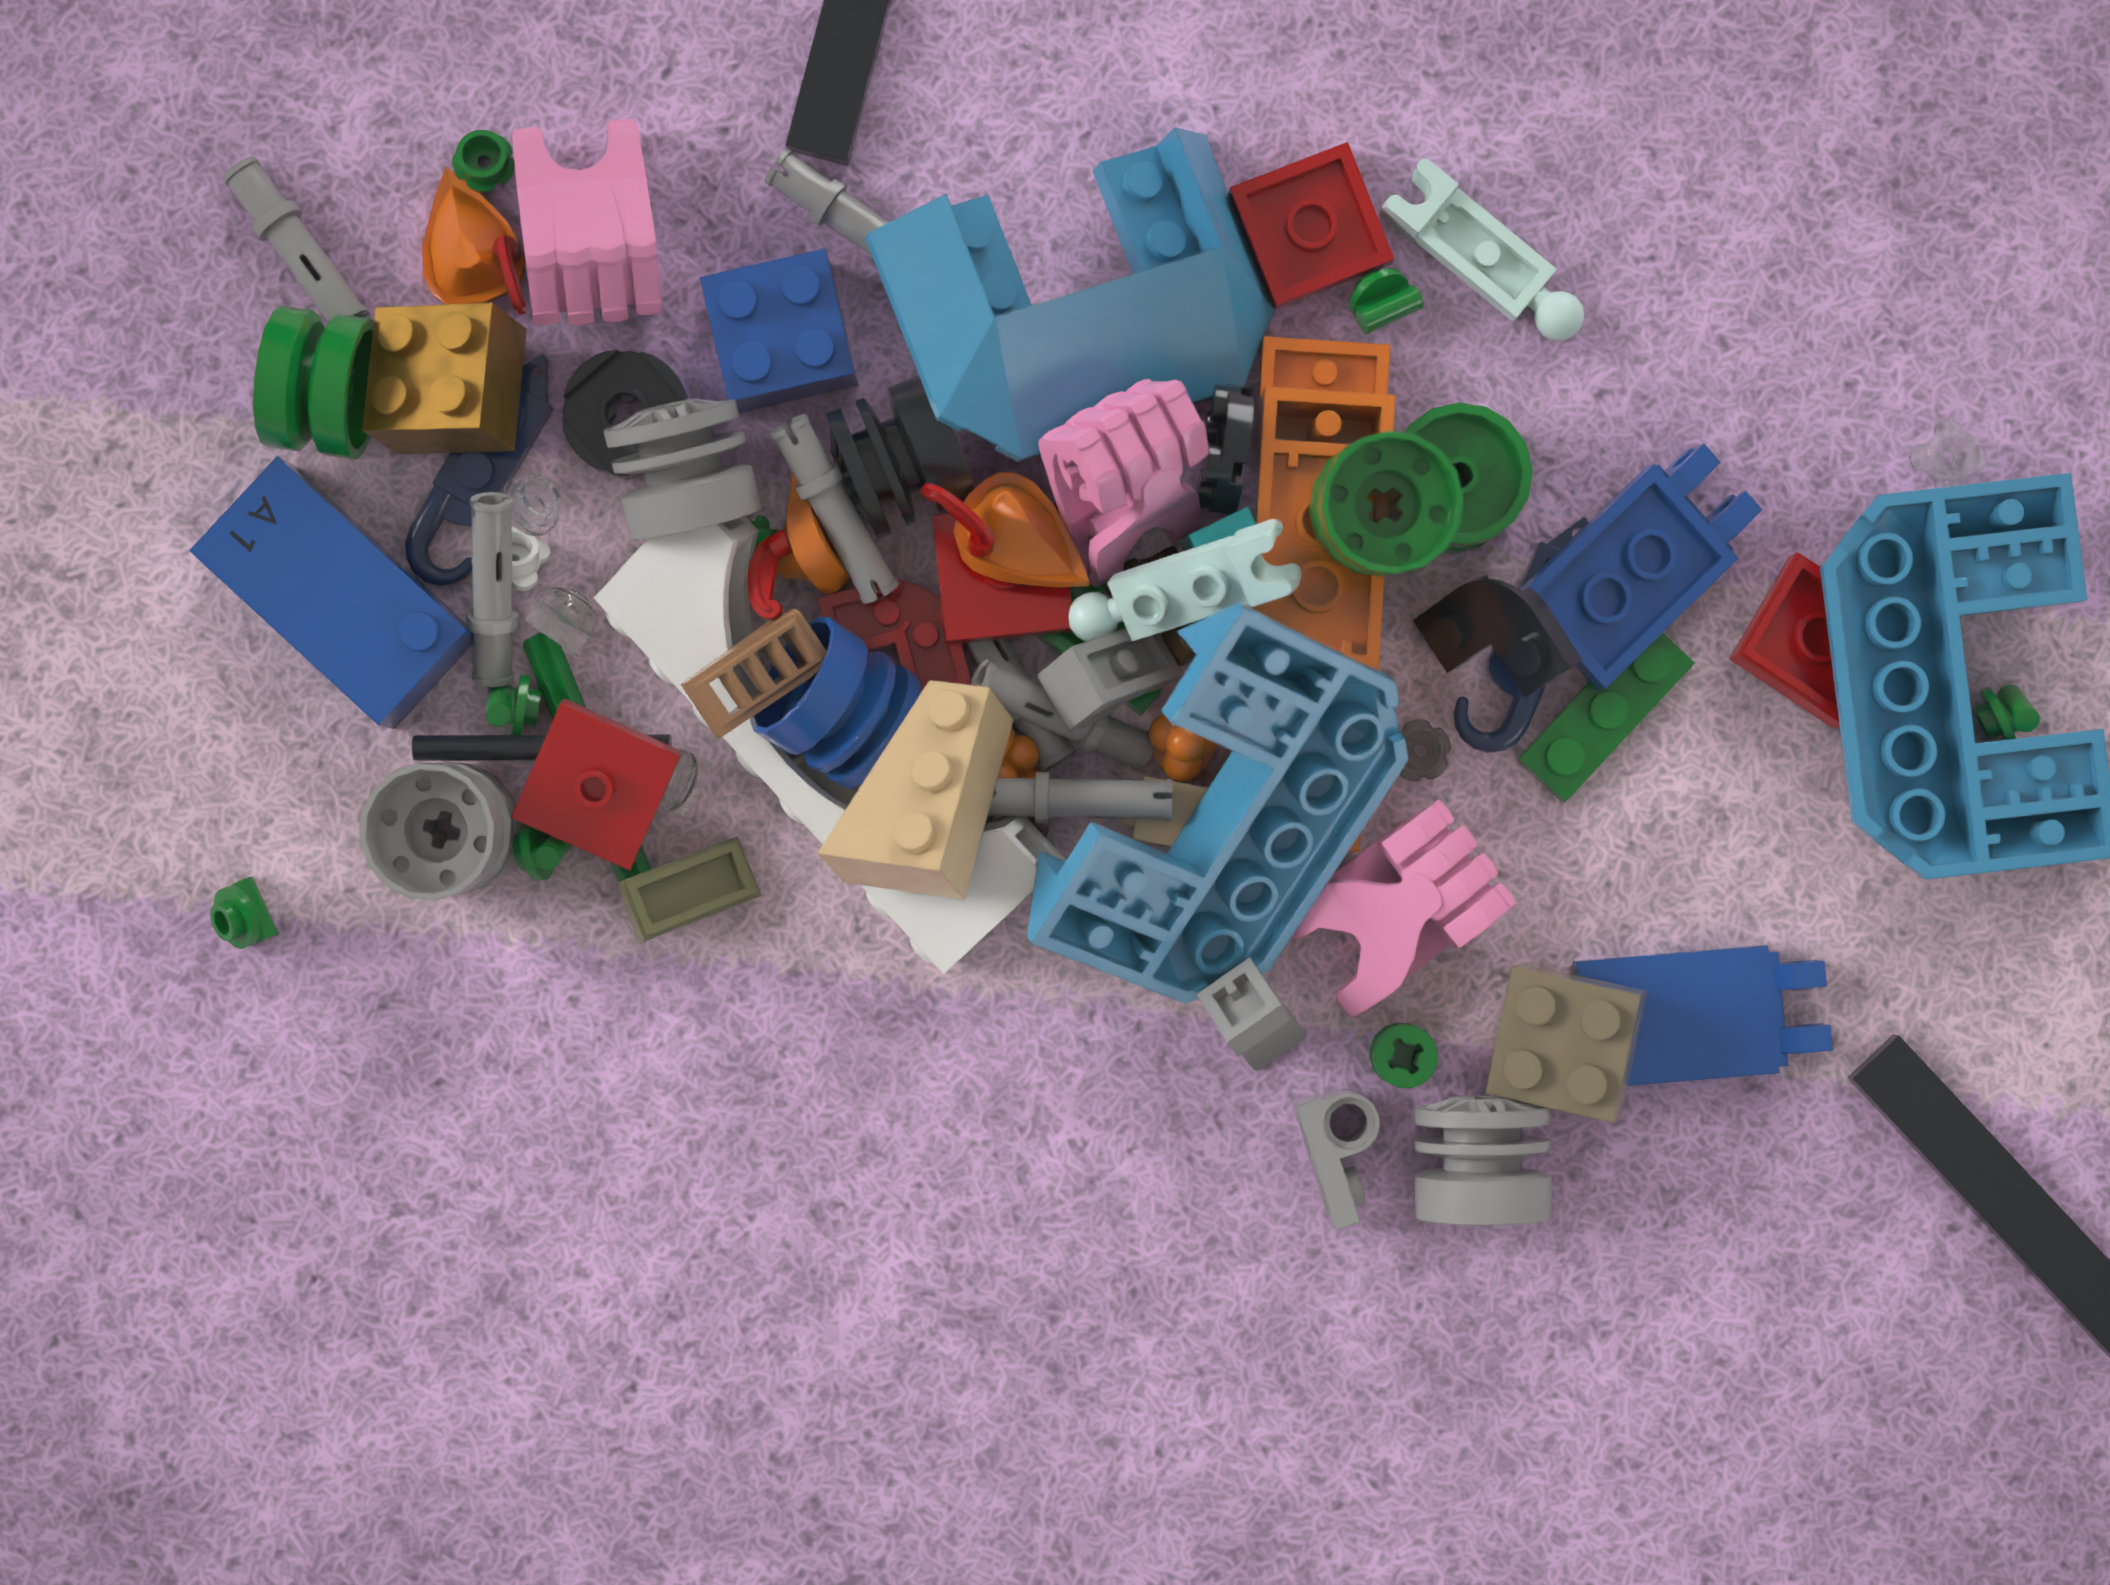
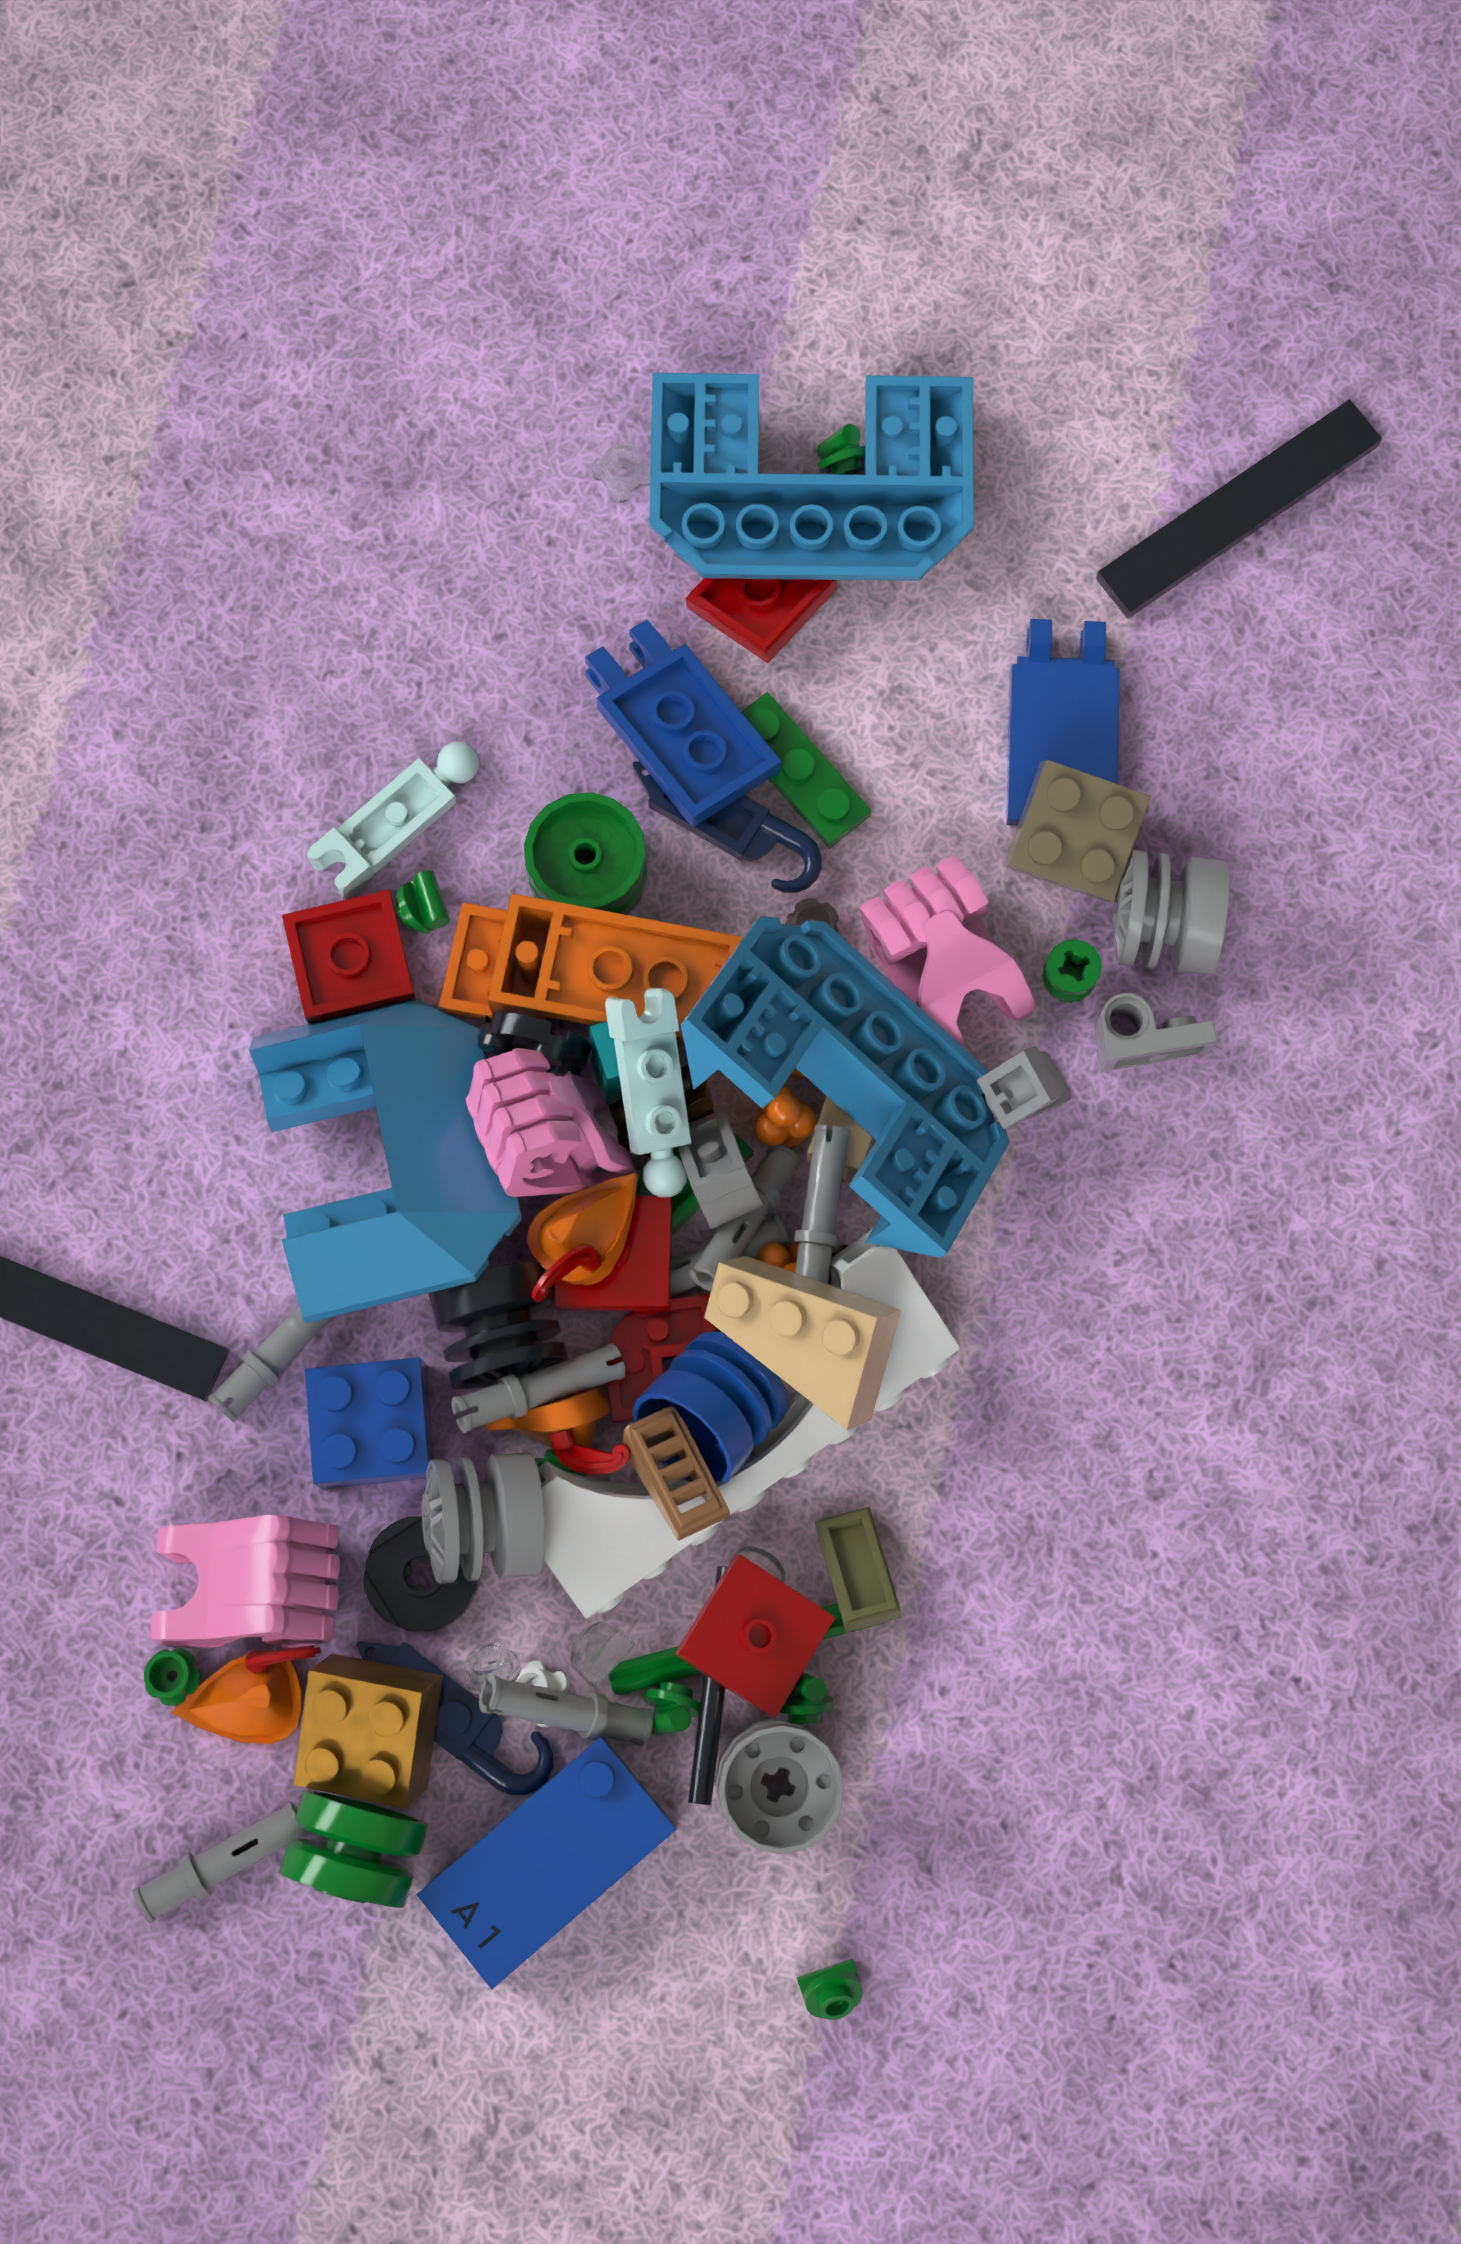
camera: 80 degrees left, 10 degrees down
green wheel [1309,431,1464,577] -> none
black plate [1413,575,1583,697] -> none

